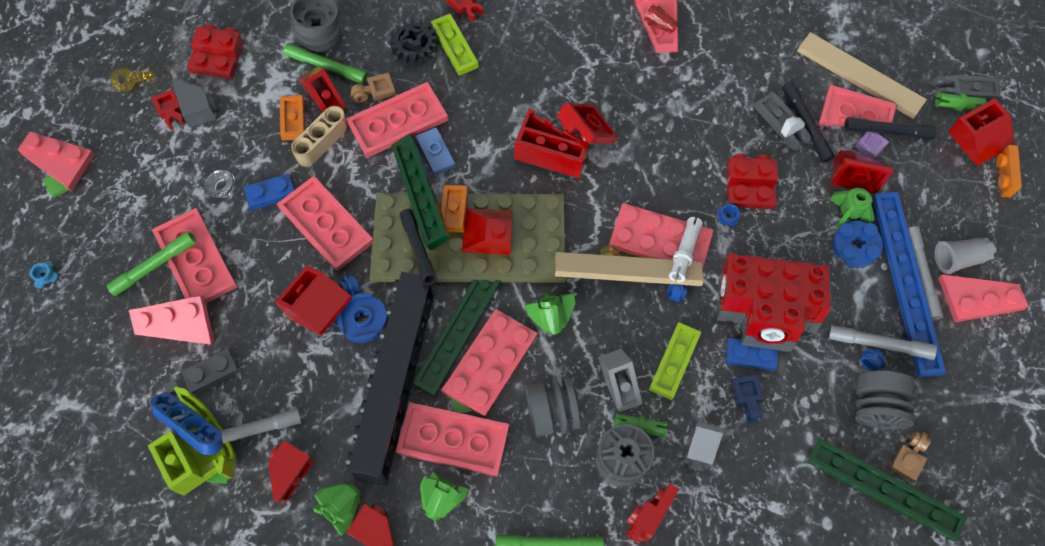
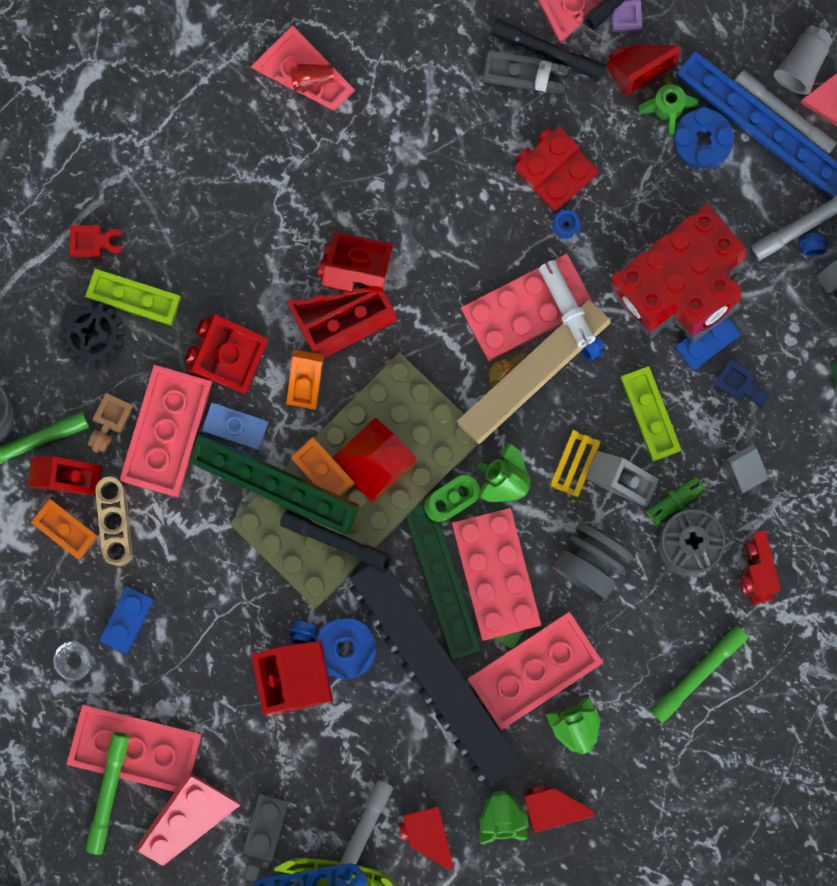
camera: 45 degrees left, 15 degrees up
coral plate [277,176,373,272] -> none
none -> red plate [184,314,269,394]
none -> orange plate [286,349,324,410]
none -> bright green plate [424,475,480,522]
none -> yellow tile [550,430,601,498]

